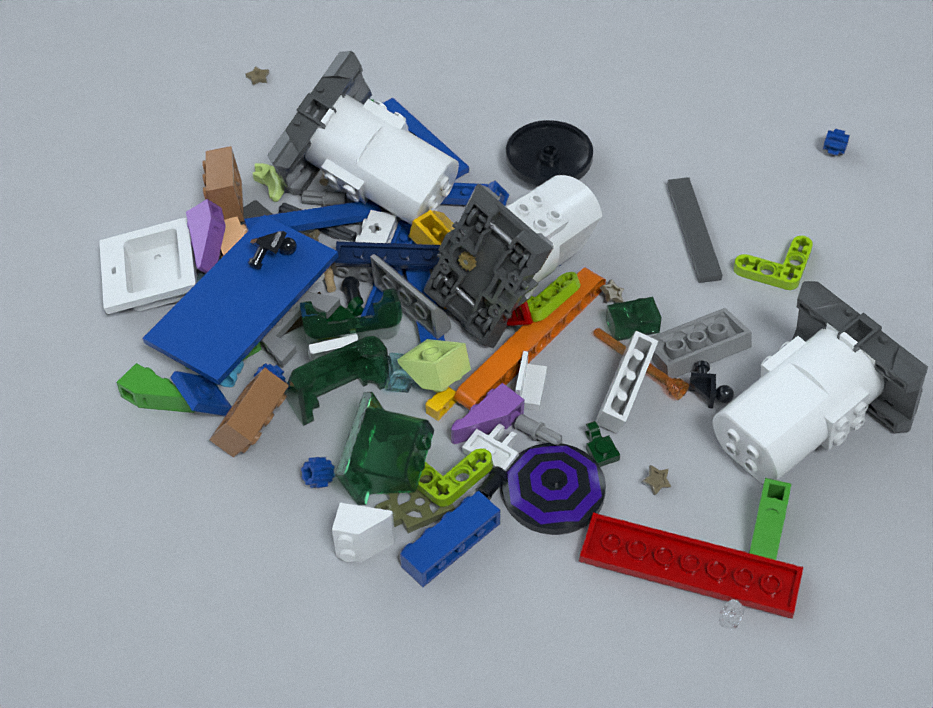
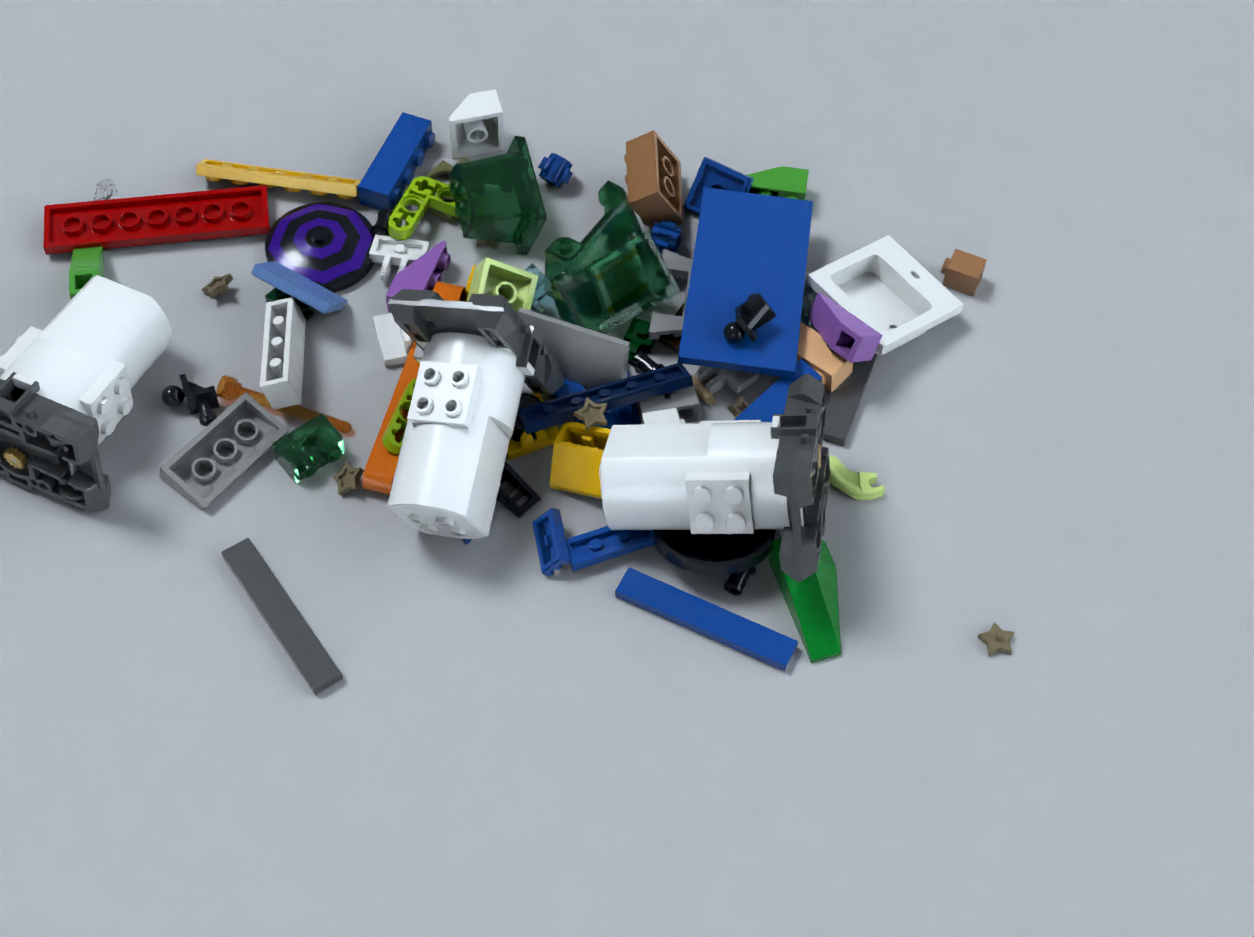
camera: 150 degrees right, 5 degrees up
medium nougat brick [202,146,244,222] -> none
black dish [506,120,593,186] -> none
light grey axle [515,414,563,445] -> none
lime beam [733,235,813,290] -> none
blue gear [823,128,850,156] -> none
none -> yellow plate [196,159,361,199]
none -> medium blue tile [251,261,348,314]
none -> dark tan piece [574,397,607,431]
none -> medium nougat brick [941,249,987,296]

